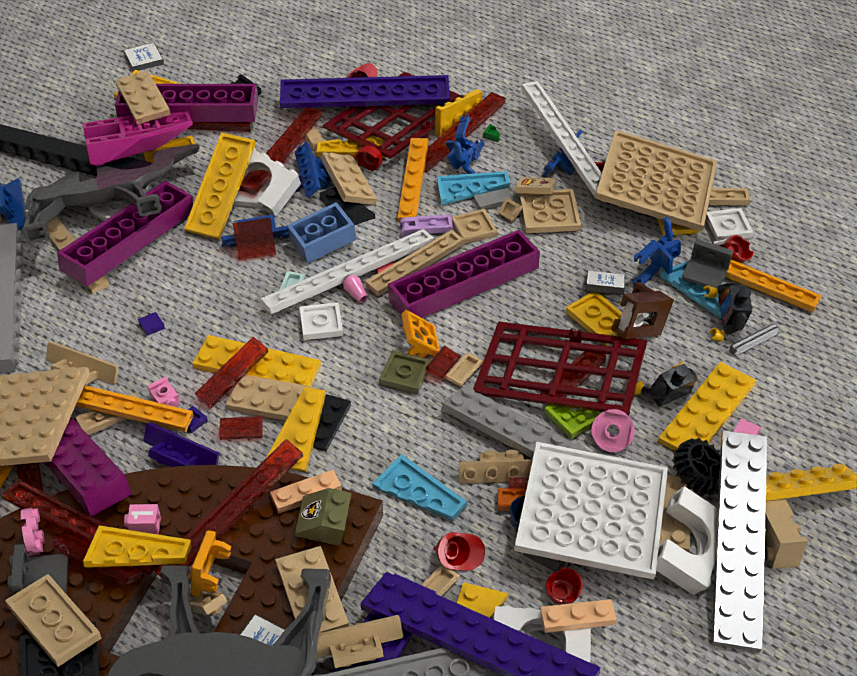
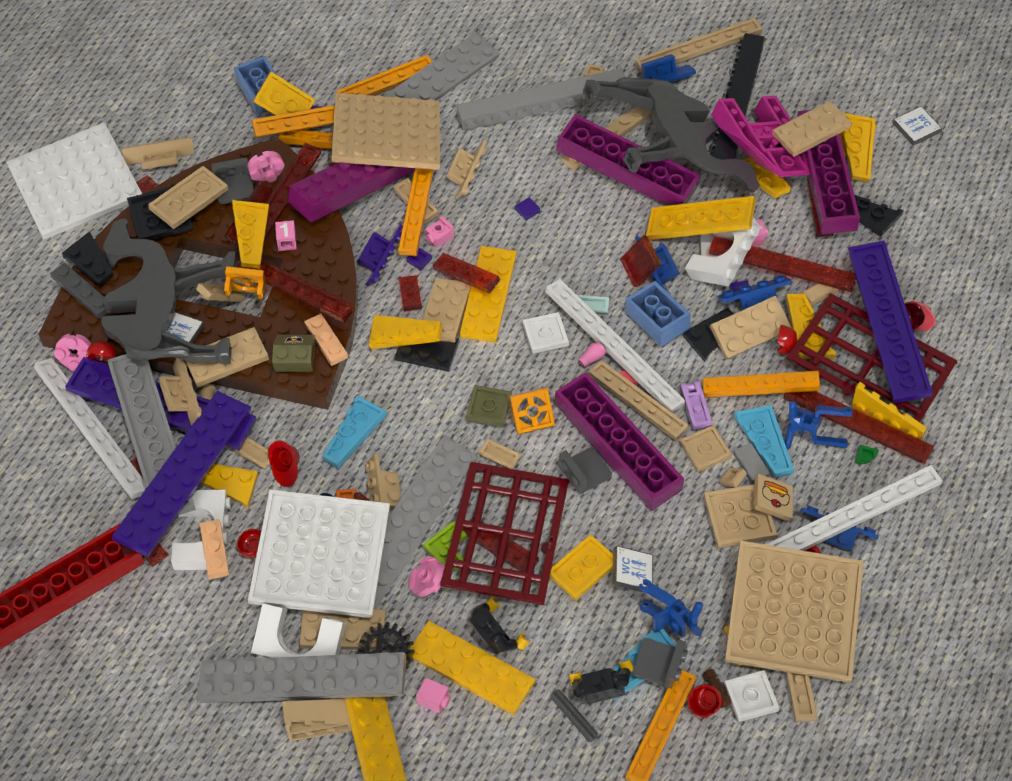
camera: 85 degrees right, 10 degrees up
clear red tile [425,345,461,380] -> none
reddish brown brick [611,282,674,339] -> none
none -> dark grey bracket [558,447,612,494]

